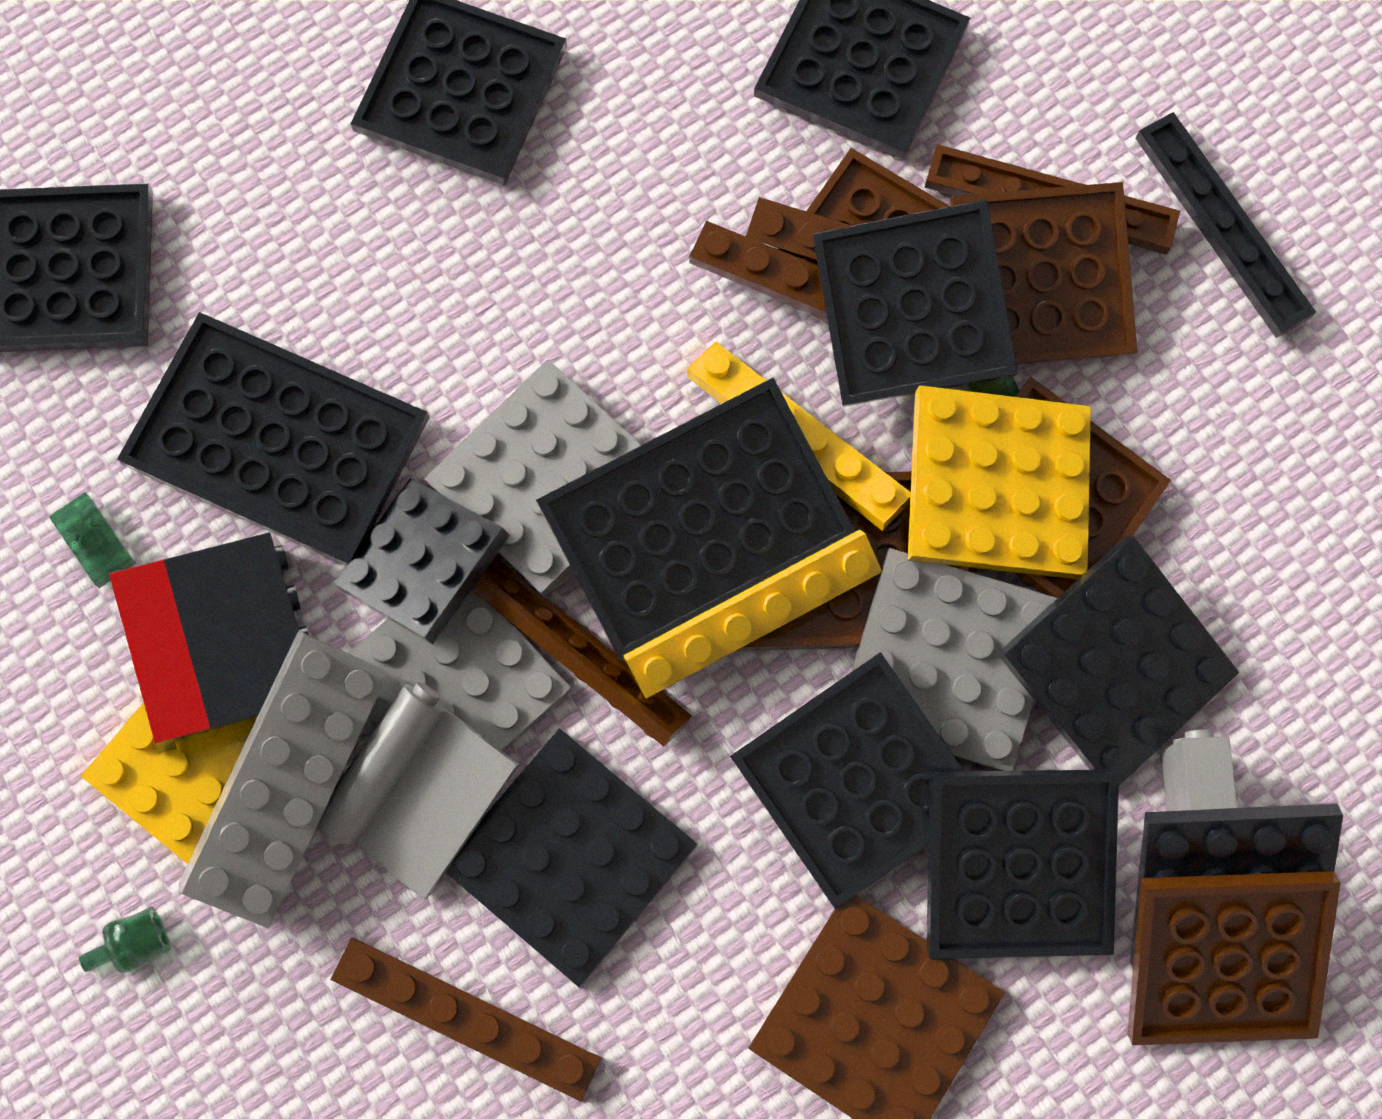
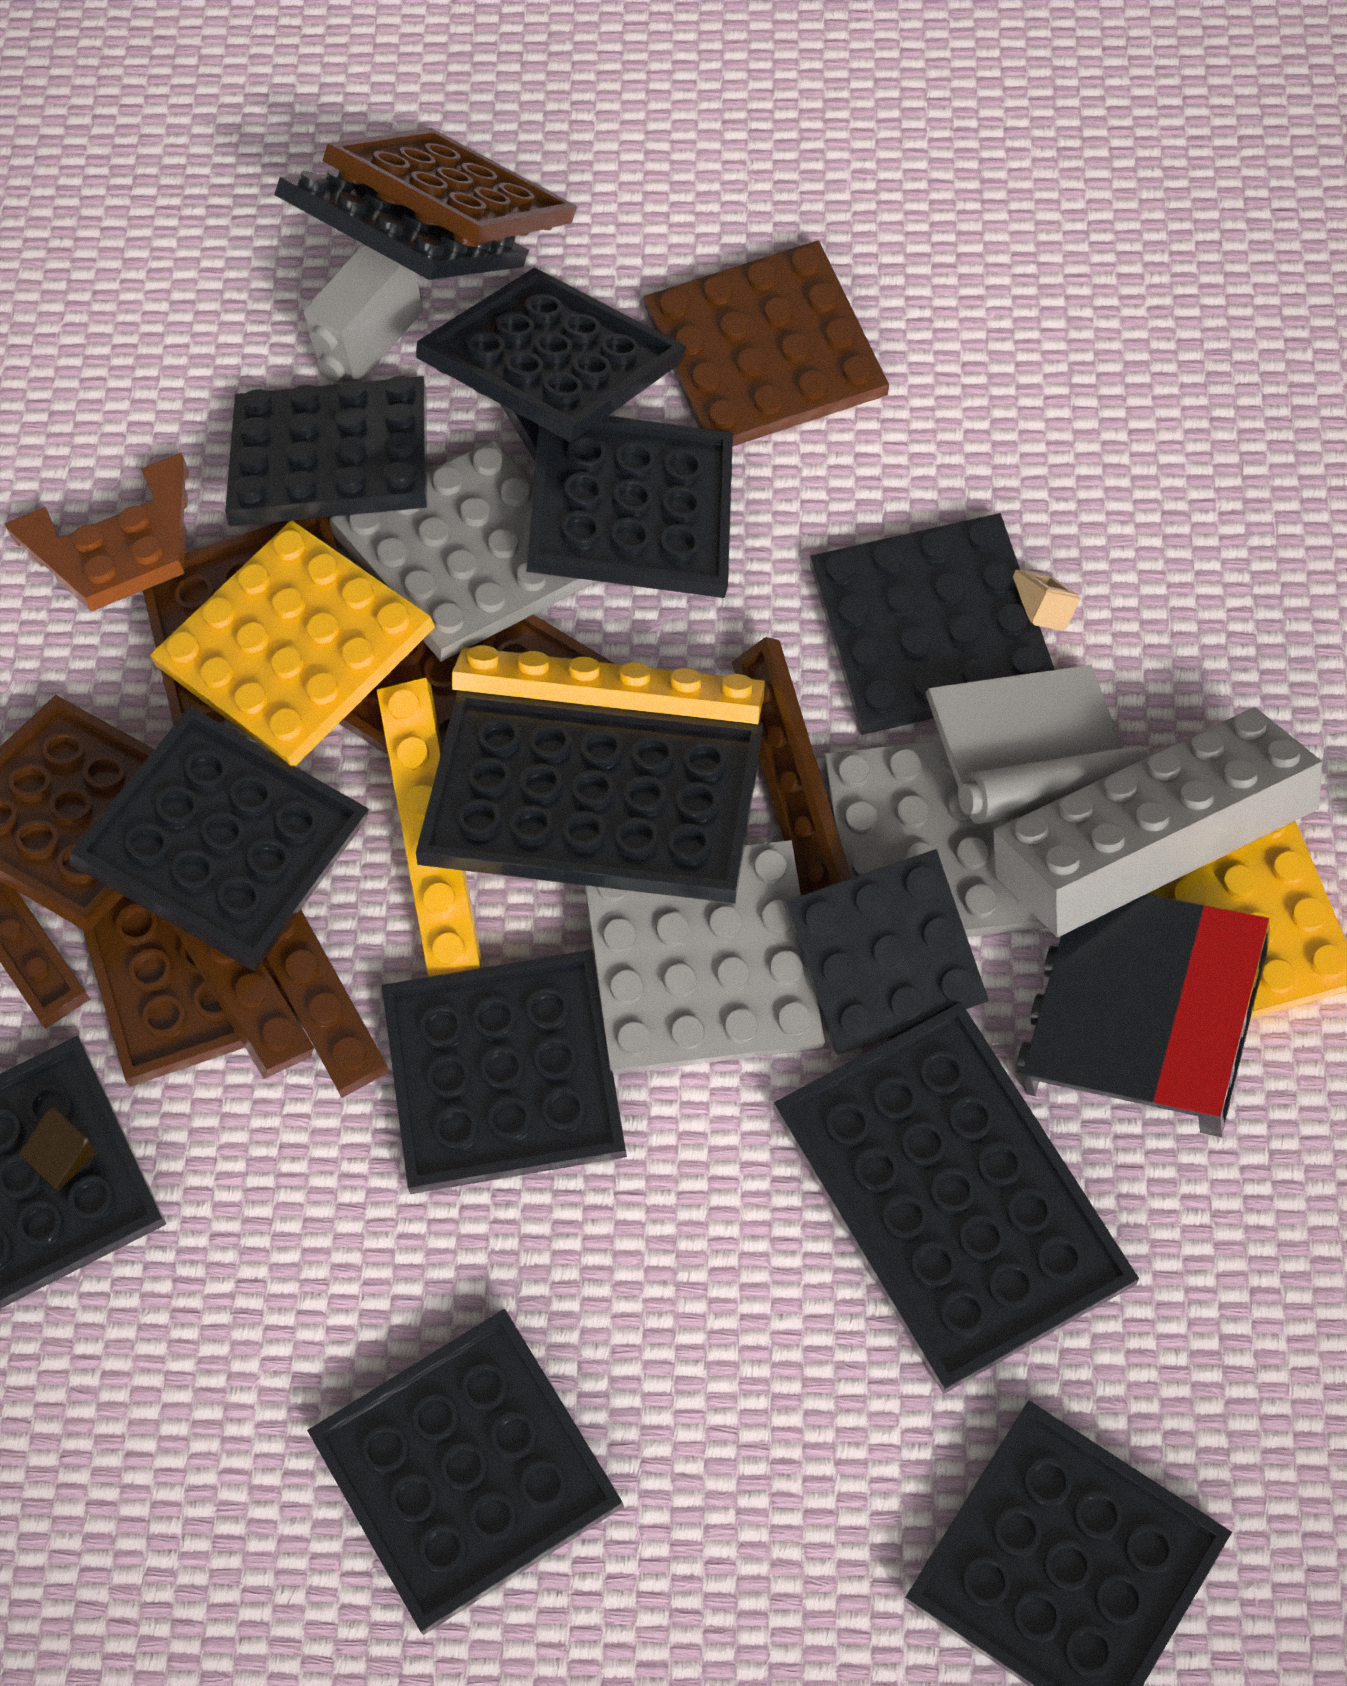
camera: 140 degrees left, 10 degrees down
clear green plate [49,492,137,589] -> none
reddish brown plate [330,937,602,1102] -> none
none -> dark orange wing [5,453,189,612]
none -> dark brown slope [19,1106,98,1191]
none -> black plate [382,950,627,1194]
none -> tan slope [1013,569,1081,630]

